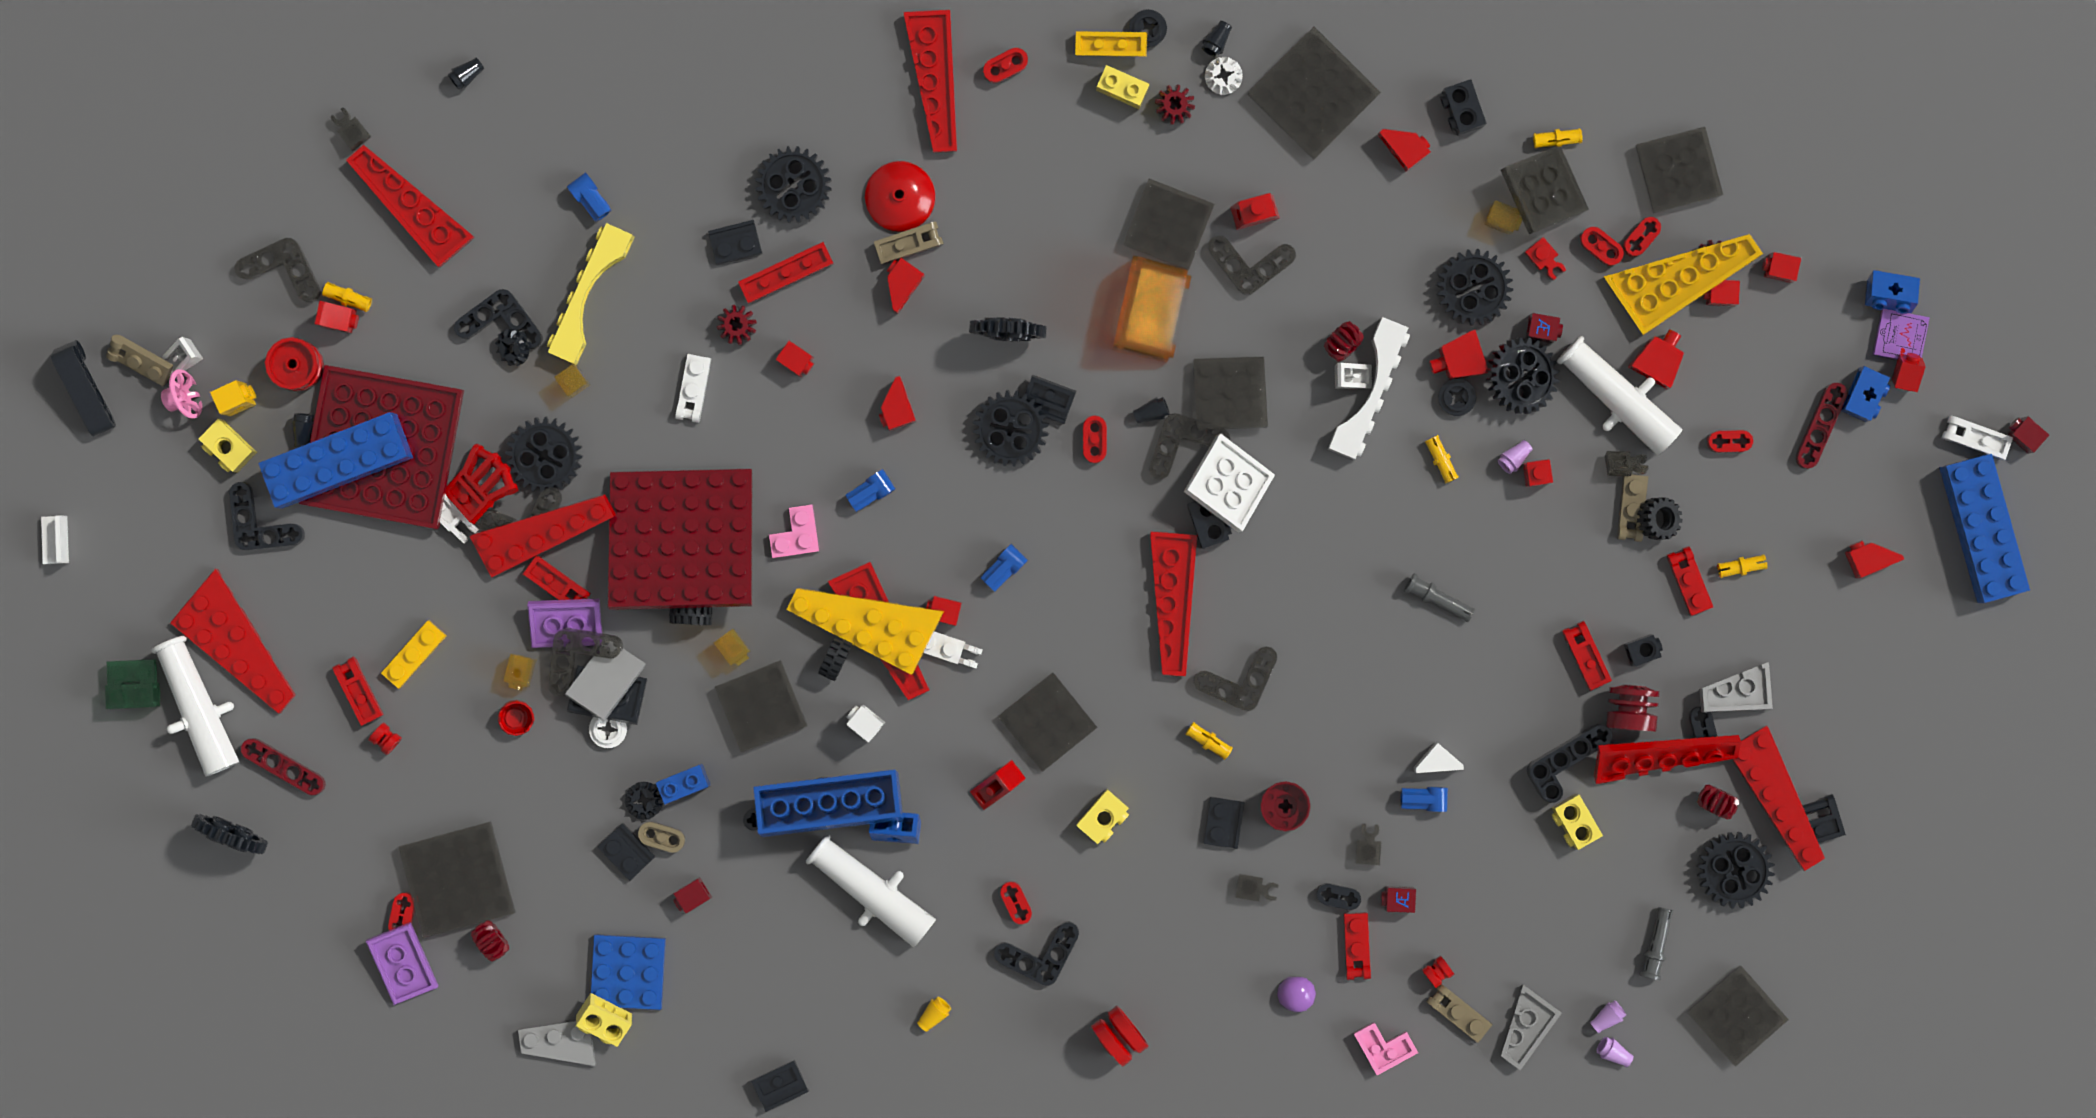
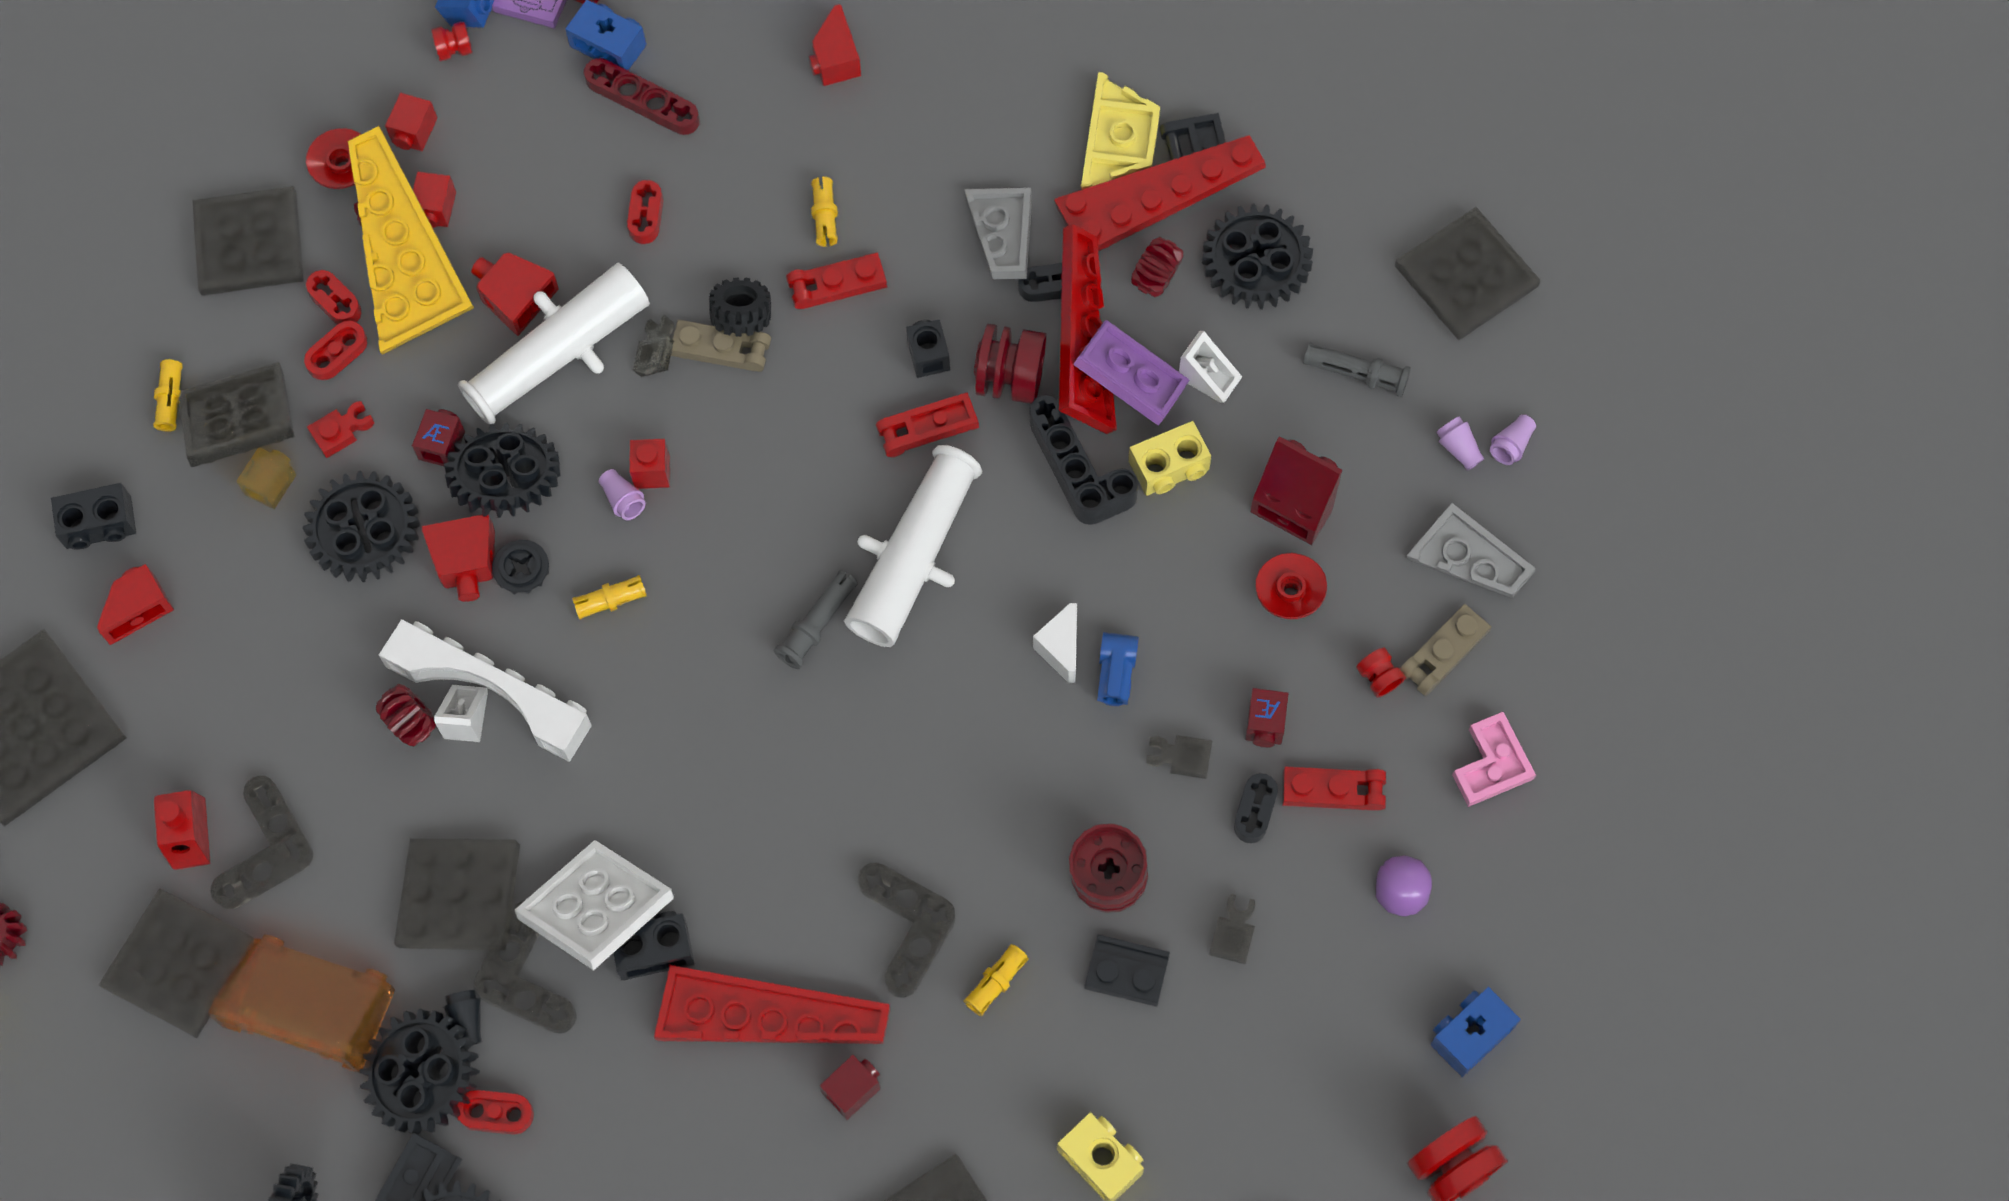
camera: 80 degrees left, 20 degrees down
none -> red dish [306,128,361,189]
none -> black gear [359,1009,480,1134]
none -> red wheel [431,21,473,62]
none -> dark red brick [819,1055,880,1120]
none -> white piece [844,445,982,647]
none -> medium lavender tile [1073,320,1190,426]
none -> light yellow wing [1081,72,1160,190]
none -> white slope [1179,331,1242,403]
none -> dark red slope [1250,436,1343,545]
none -> red dish [1256,553,1327,619]
none -> blue brick [1430,986,1521,1078]

